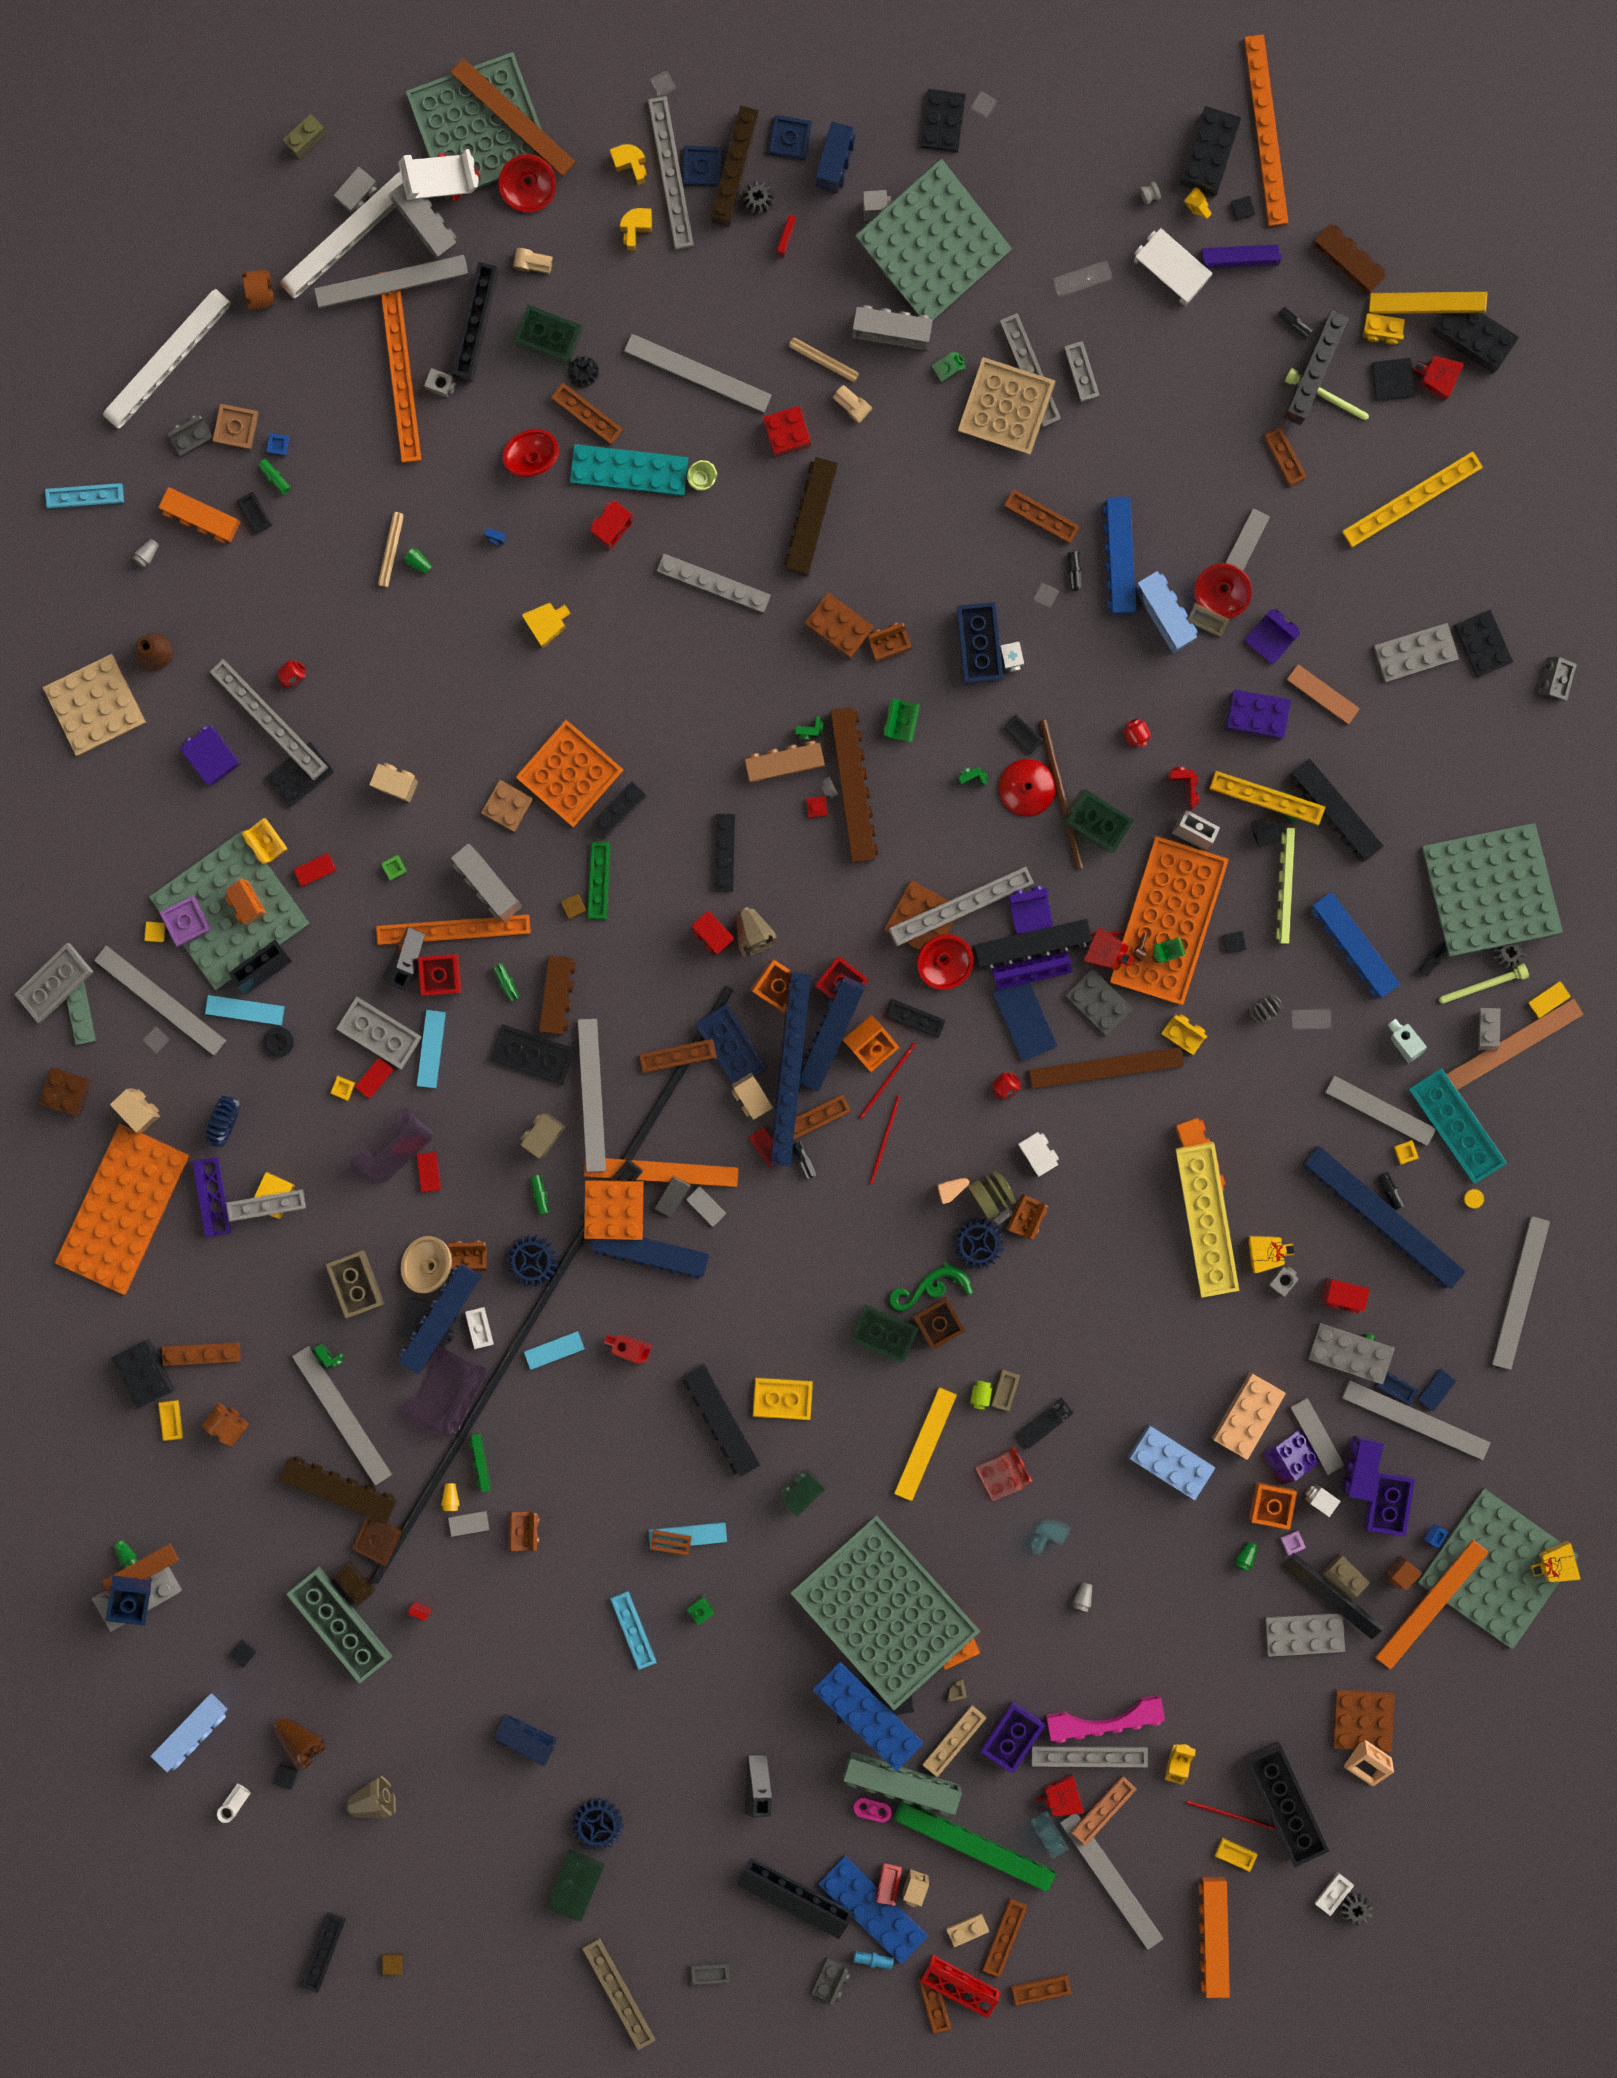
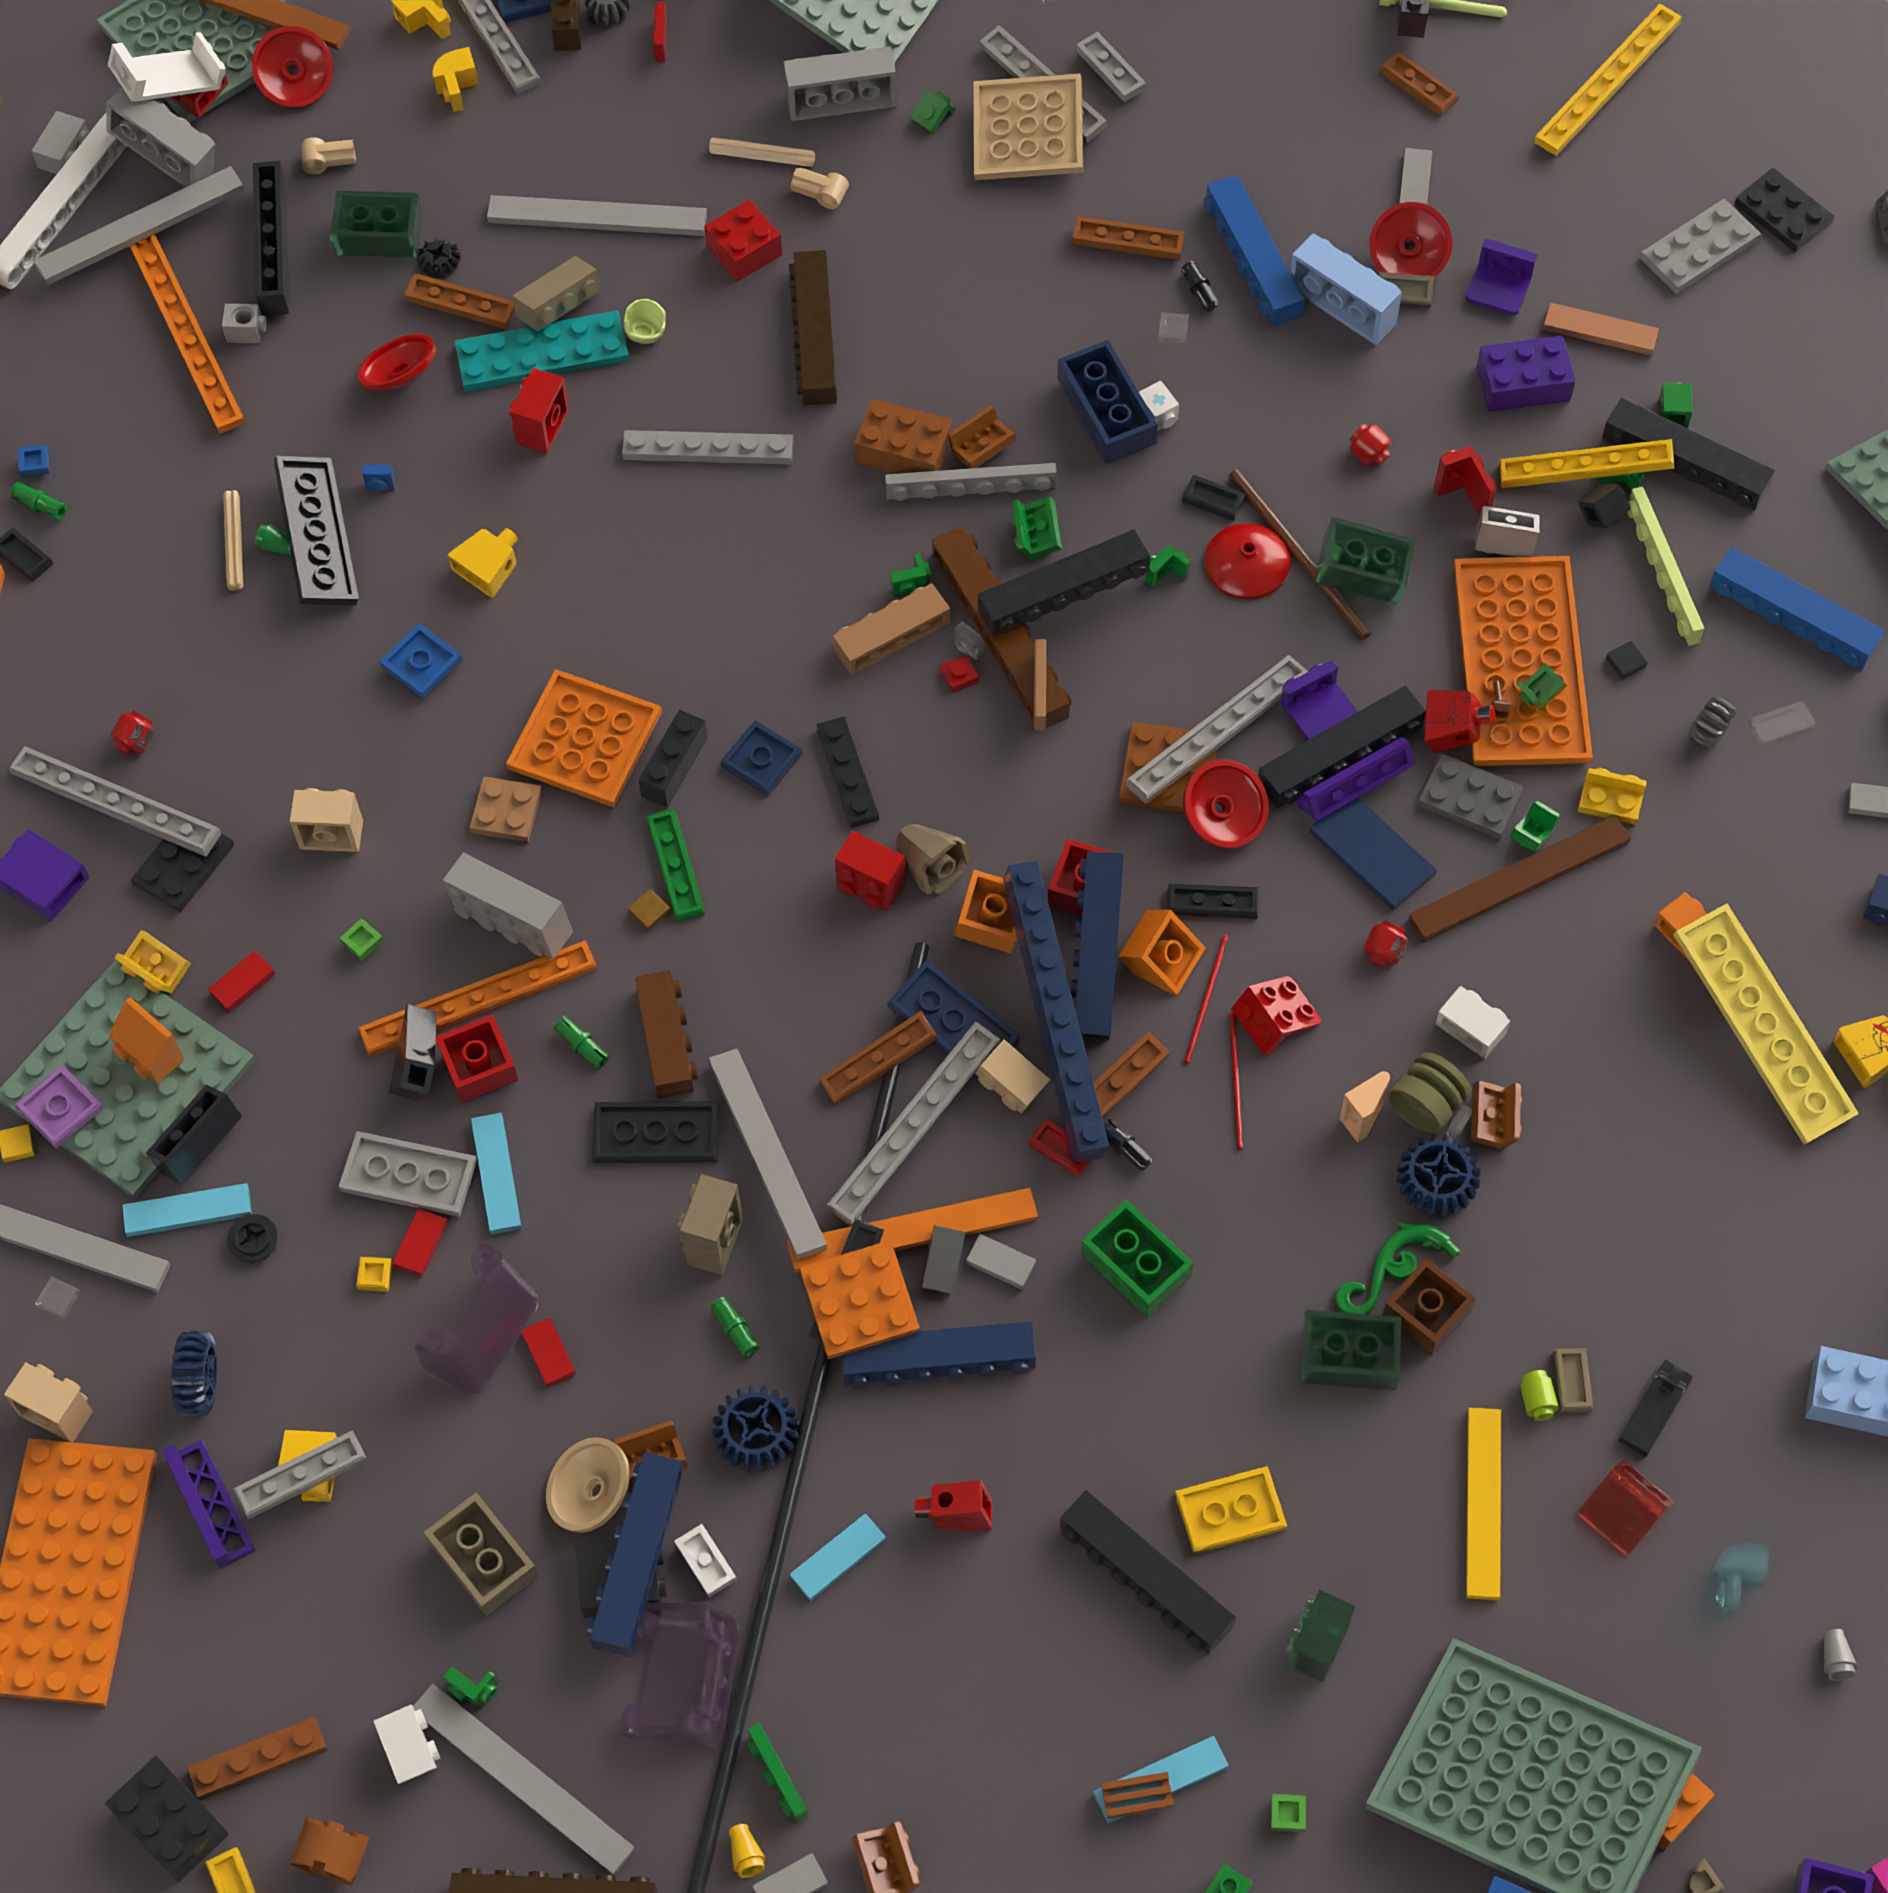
camera: 15 degrees left, 25 degrees down
none -> plate [274,456,359,606]
none -> white brick [374,1705,441,1784]
none -> blue plate [379,623,463,699]
none -> dark tan brick [512,256,601,331]
none -> dark blue tile [720,720,803,796]
none -> light grey tile [826,1022,1000,1227]
none -> light grey plate [885,463,1057,500]
none -> black brick [978,529,1150,636]
none -> medium nougat tile [1034,639,1046,731]
none -> green brick [1081,1199,1194,1318]
none -> red bracket [1231,976,1322,1056]
none -> bright green plate [1271,1794,1306,1832]
none -> green bracket [1510,800,1560,852]
none -> green brick [1659,382,1693,428]

